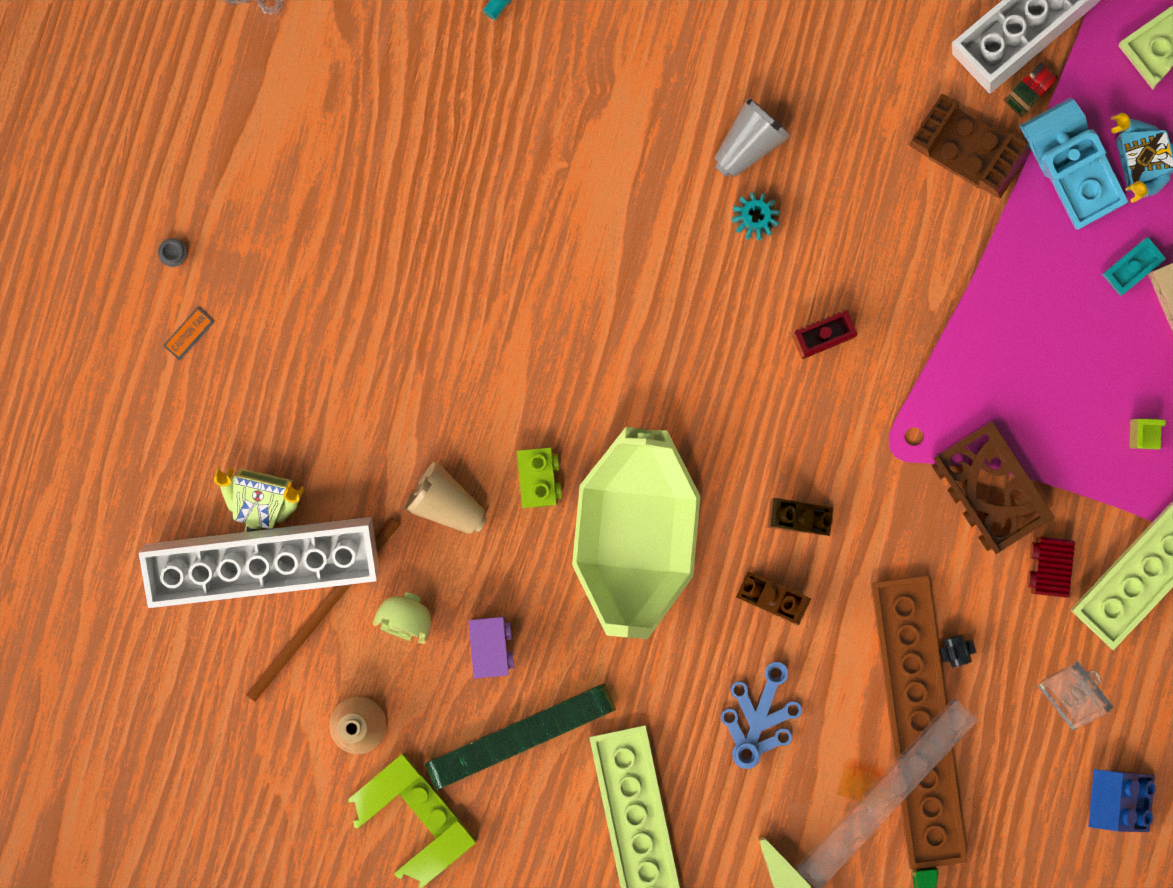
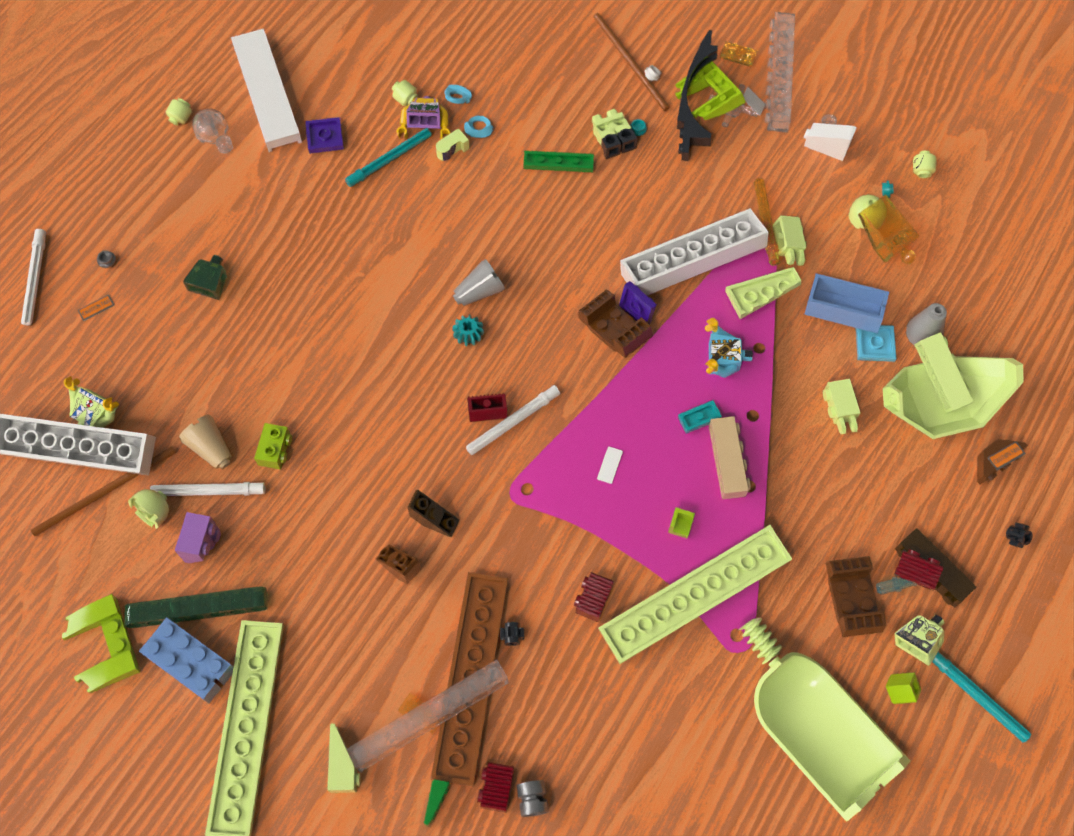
camera: 15 degrees right, 20 degrees down
tan cone [329,696,387,754] -> none
yellowish green panel [572,426,701,639] -> none
medium blue plant [720,662,802,769] -> none
reddish brown fence [931,419,1055,554] -> none
leg [1003,61,1058,117] -> none
medium azure piece [1019,98,1128,230] -> none
clear tile [1038,661,1114,731] -> none
blue slope [1088,769,1156,832] -> none
none -> white axle [21,229,46,326]
none -> medium blue piece [139,618,233,704]
none -> white axle [150,482,266,496]
none -> clear green torso [183,255,227,300]
none -> white axle [466,385,560,455]
none -> dark red brick [477,762,514,813]
none -> flat silver wheel [516,780,549,817]
none -> white sticker [597,447,623,484]
none -> dark purple plate [619,281,657,325]

